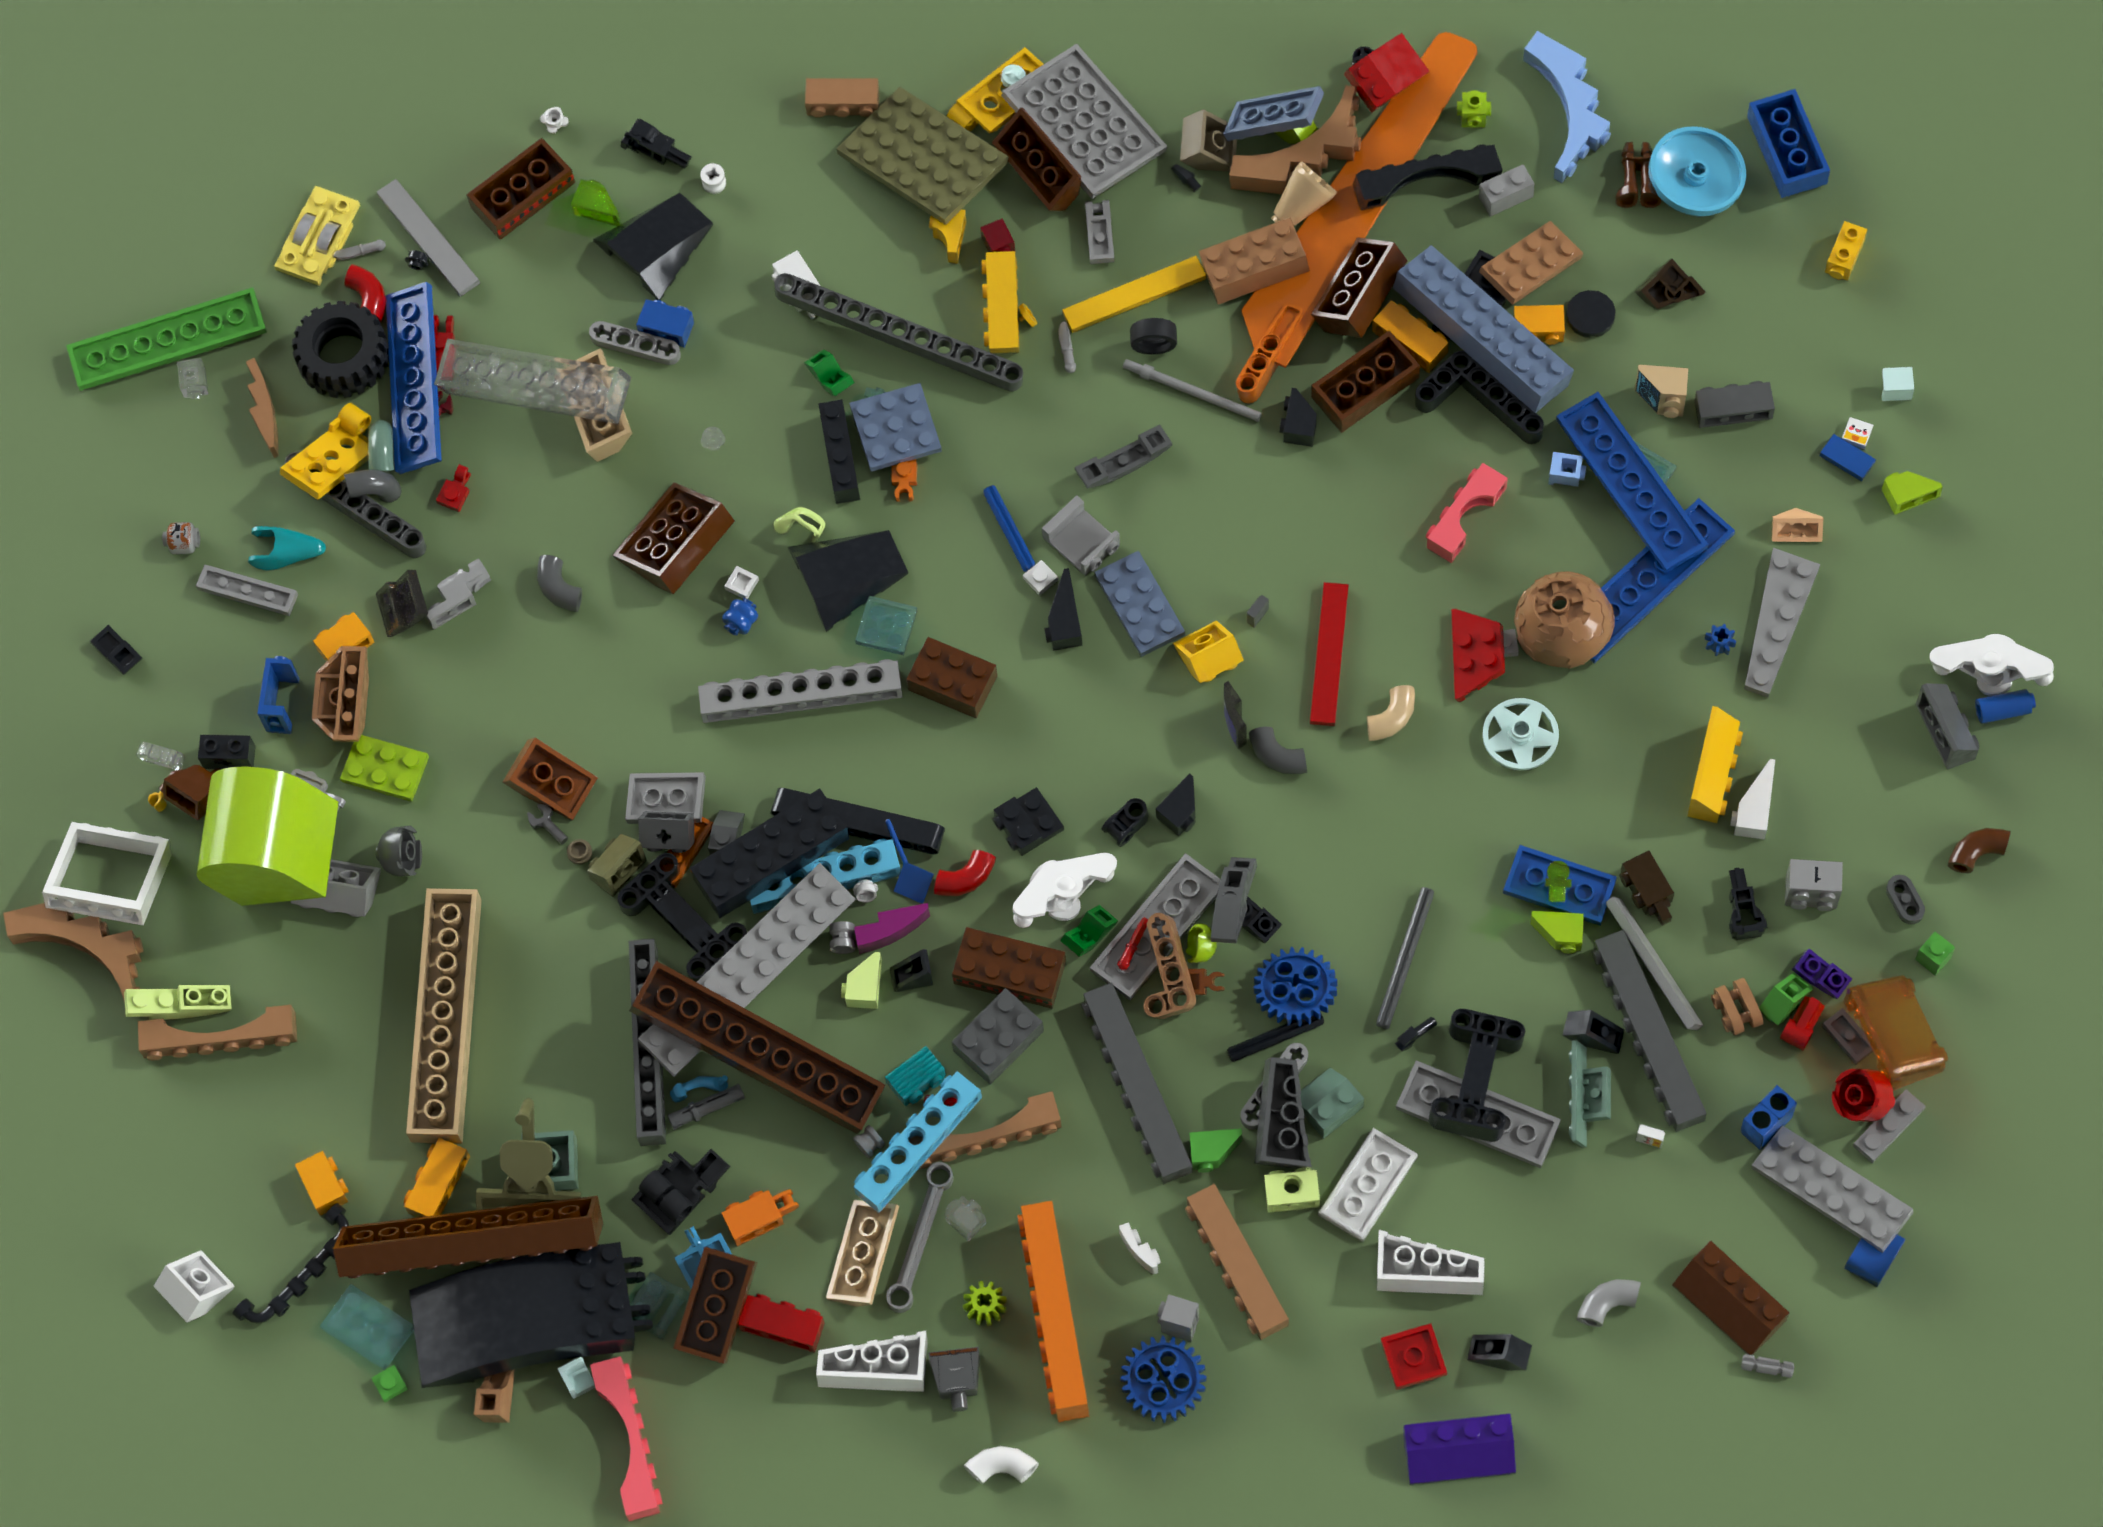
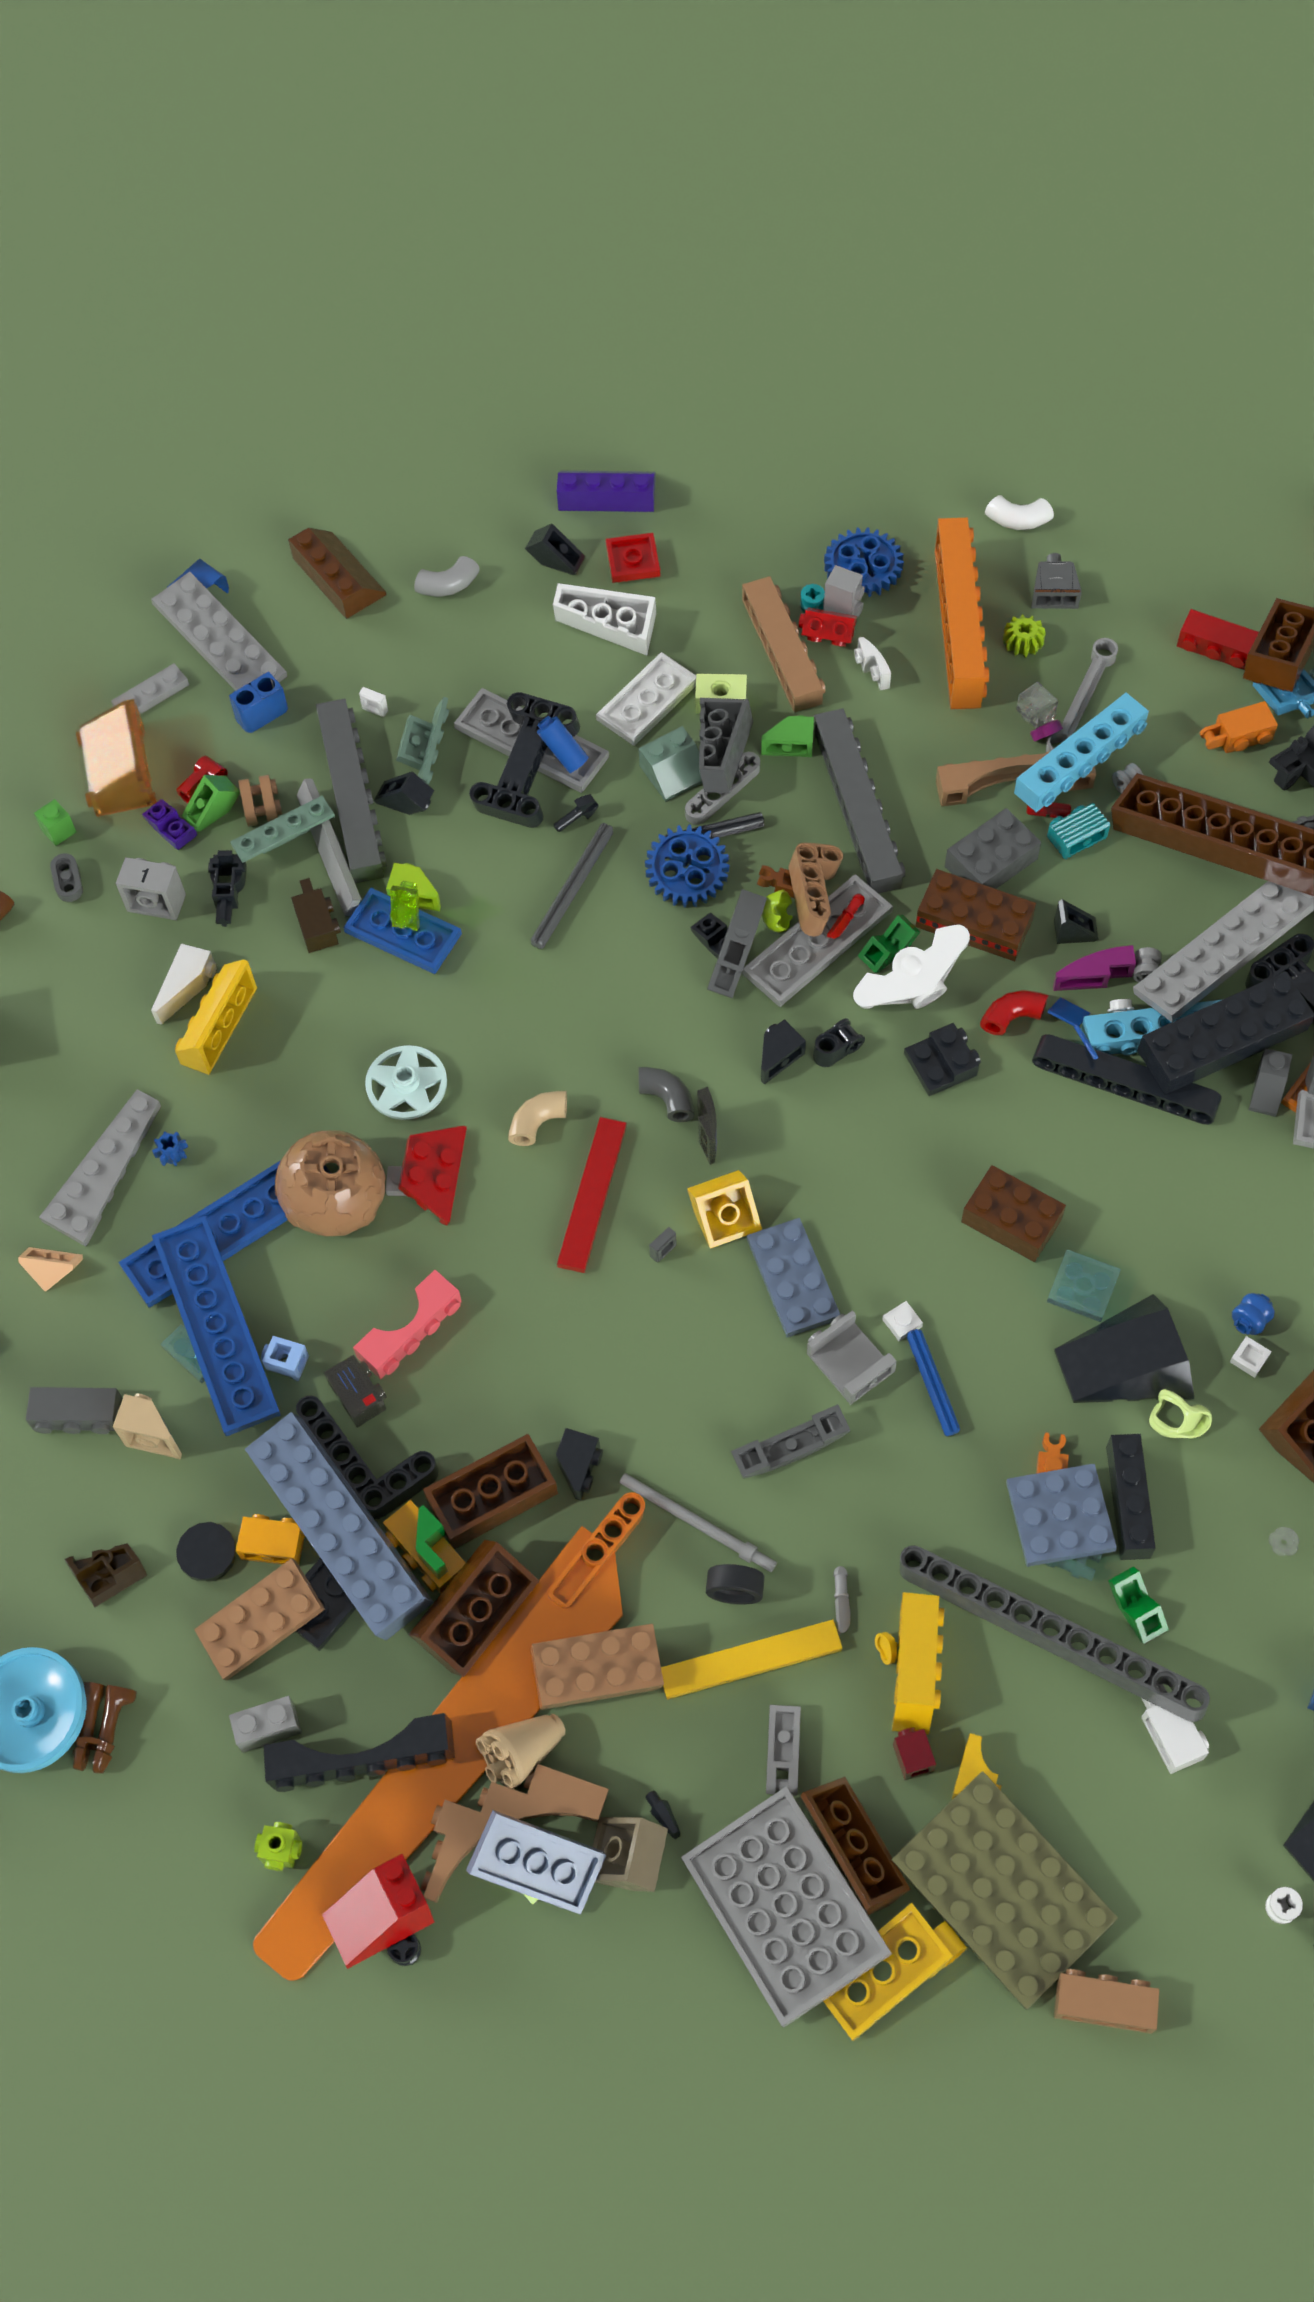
camera: 175 degrees left, 5 degrees down
light grey brick [698,659,903,723] -> none
white wedge [816,1331,927,1392] -> none
tan slope [826,1200,899,1307] -> none
yellowish green slope [841,952,882,1009] -> none
light aqua tile [1001,65,1026,88] -> none
black slope [1044,568,1083,651] -> none
light blue arch [1523,31,1611,183] -> none
light grey axle [1741,1354,1794,1378] -> none
dark grey plate [1822,1008,1877,1065] -> none
red brick [1832,1069,1895,1122] -> none
none -> sand green bracket [230,795,335,863]
none -> clear smoke brick [324,1355,387,1428]
none -> green slope [416,1505,448,1579]
none -> blue brick [537,716,589,773]
none -> red brick [799,608,857,647]
none -> teal wheel [800,584,825,613]
none -> magenta tile [1030,719,1063,741]

